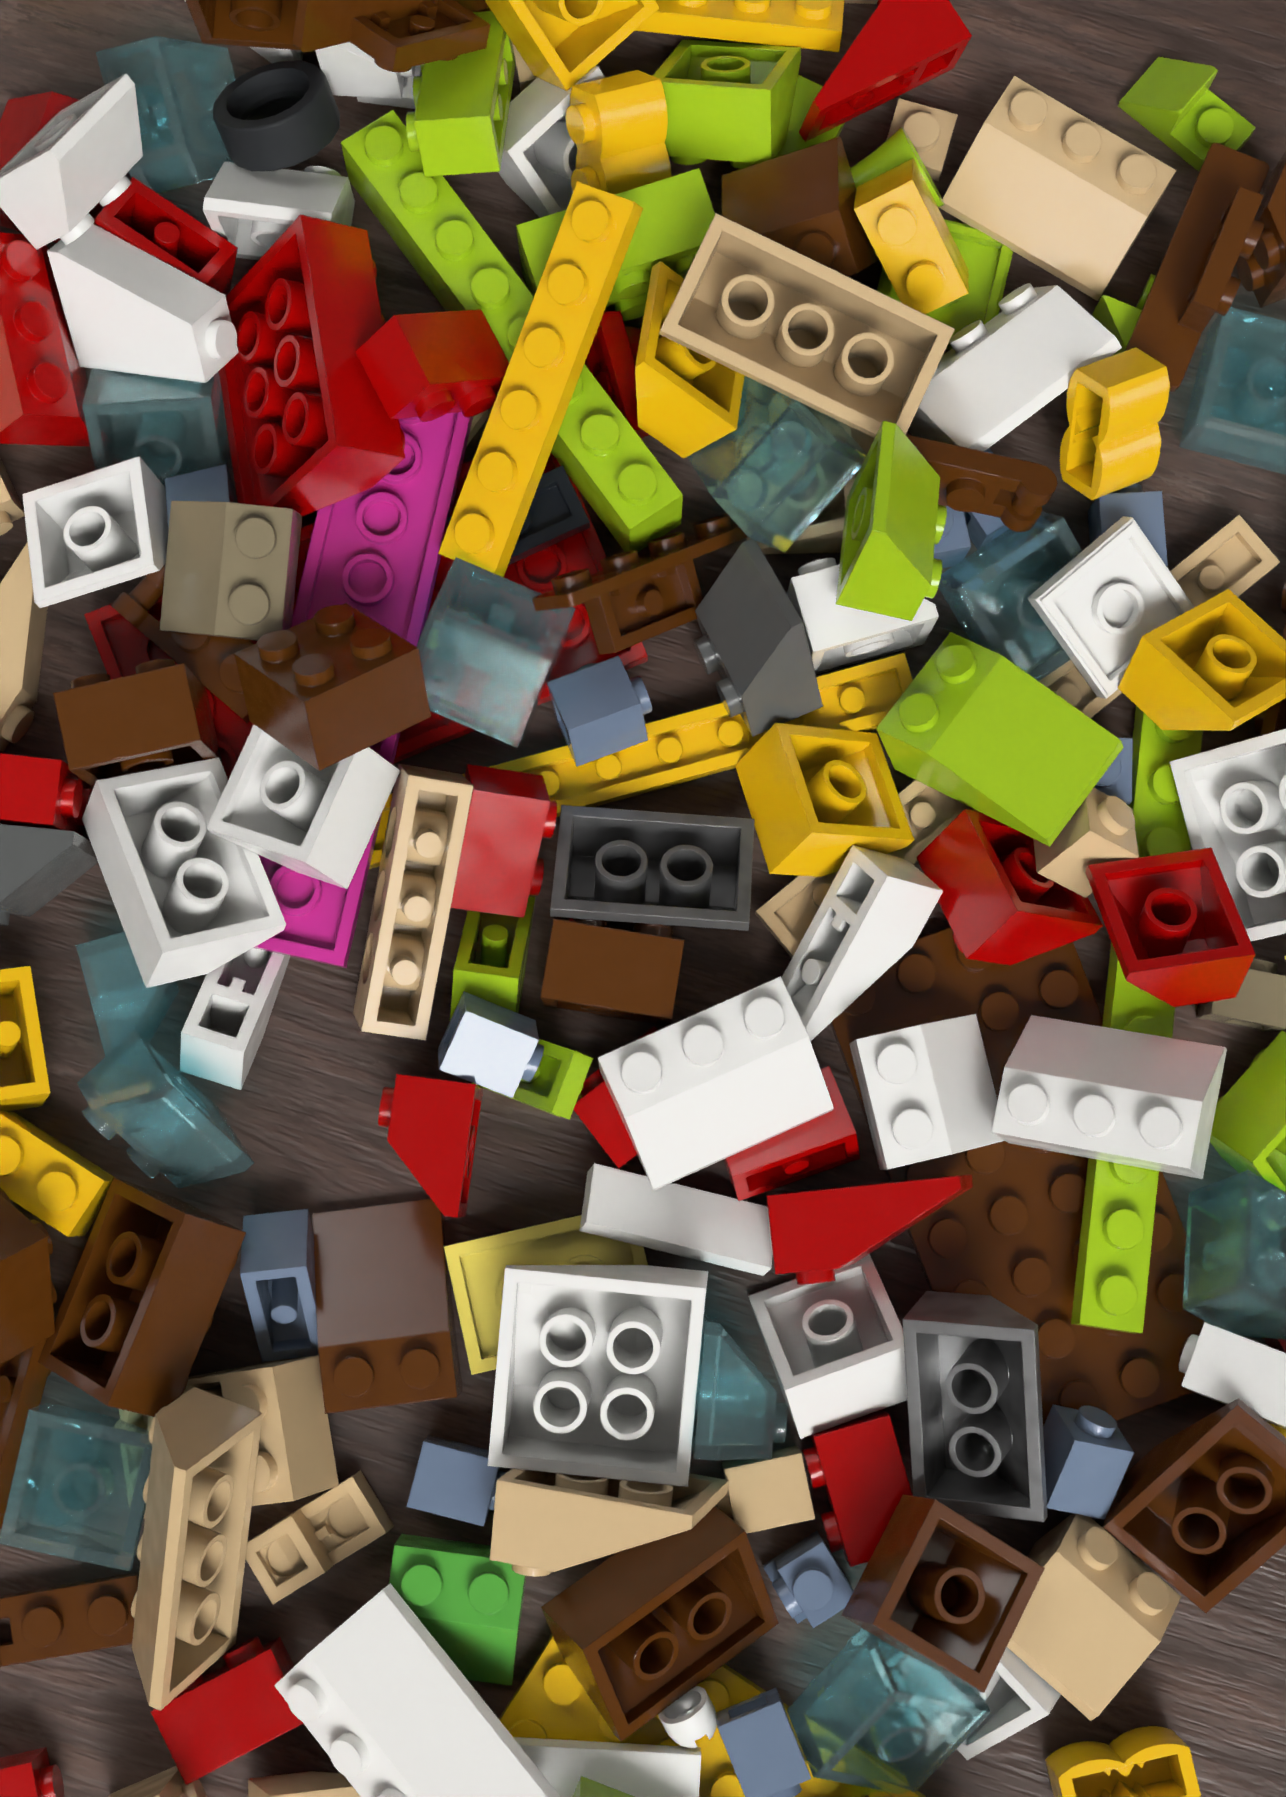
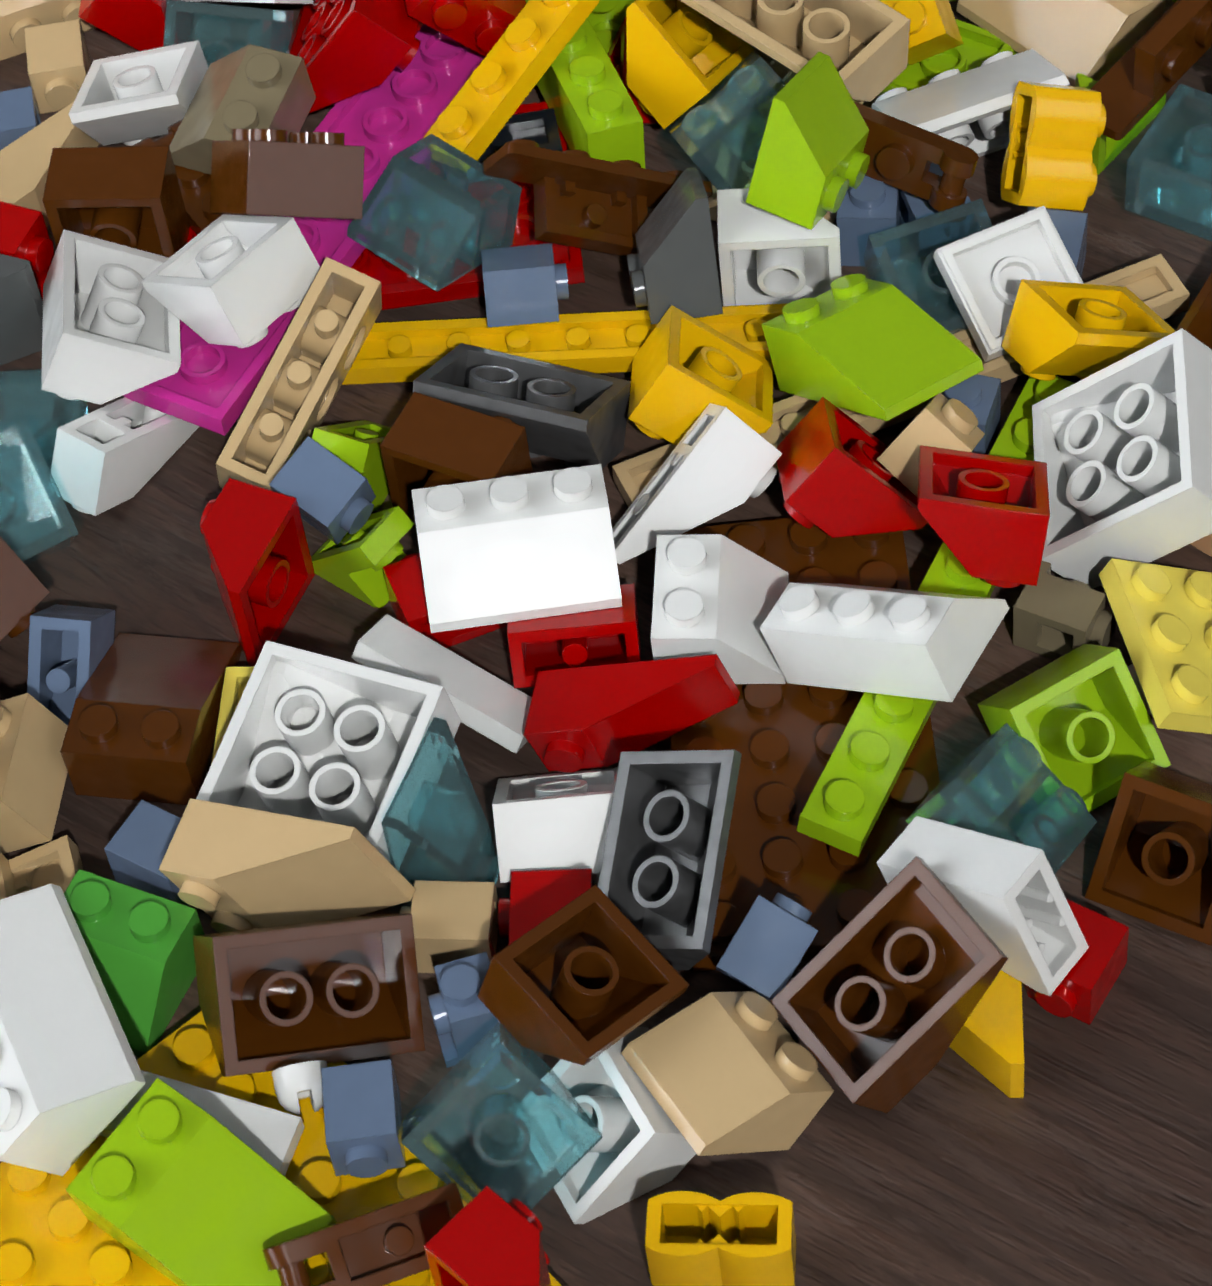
camera: 25 degrees right, 30 degrees down
brick [451,764,557,918] -> none

